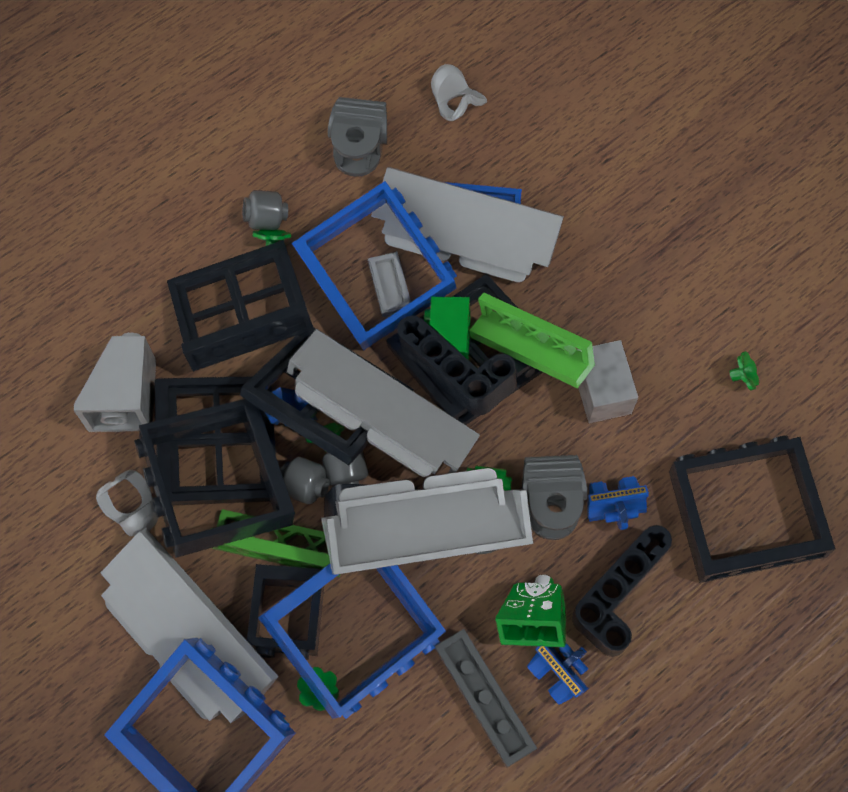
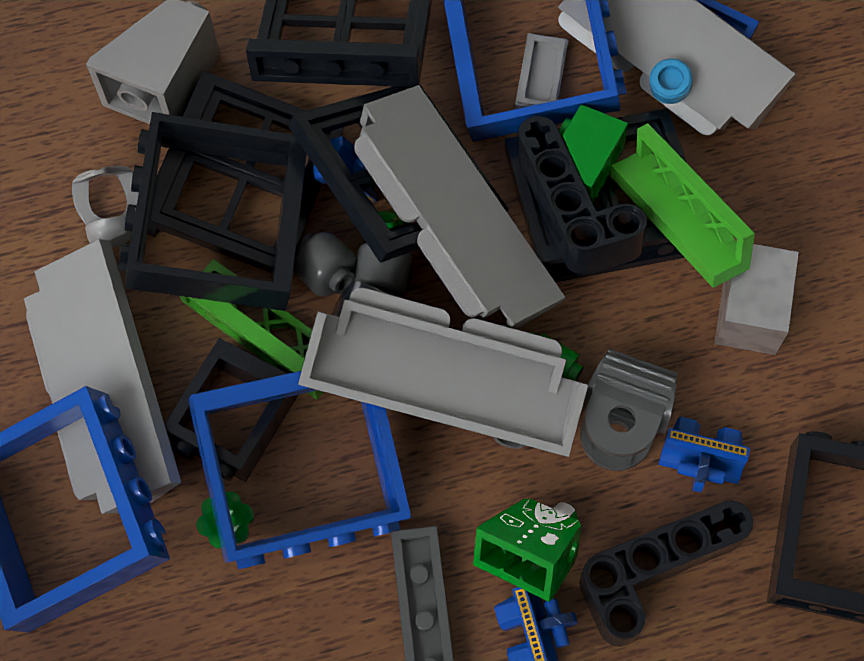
camera: 25 degrees right, 0 degrees up
none -> dark azure tile [649,59,692,104]

